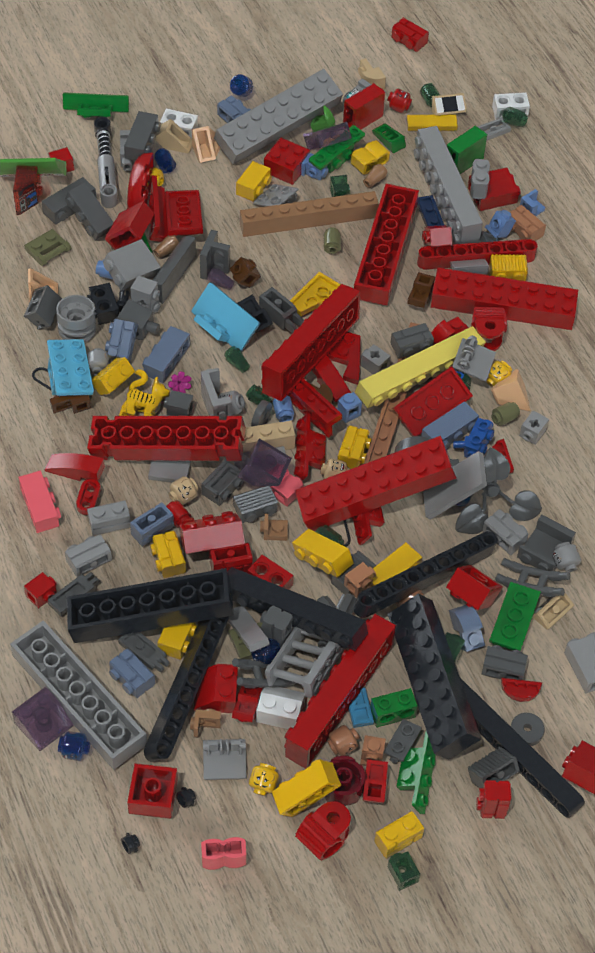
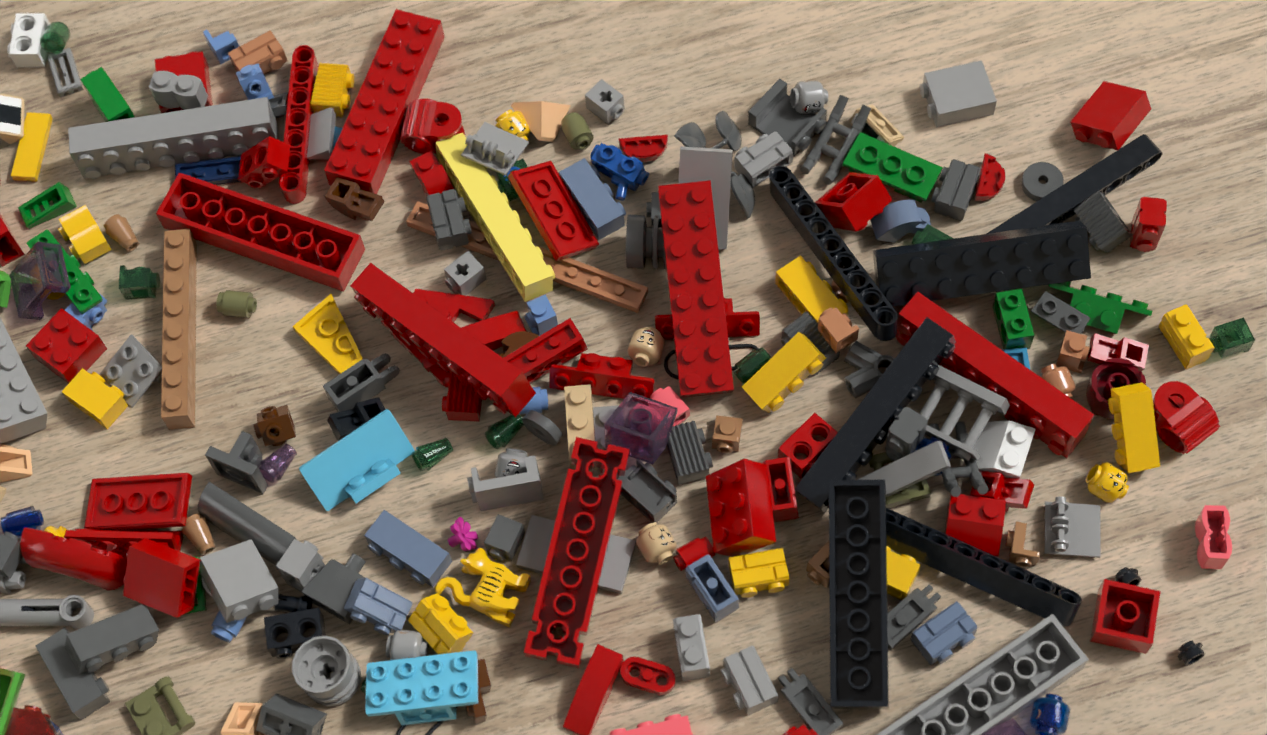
camera: 75 degrees left, 10 degrees up
yellow brick [337,425,372,469] -> none

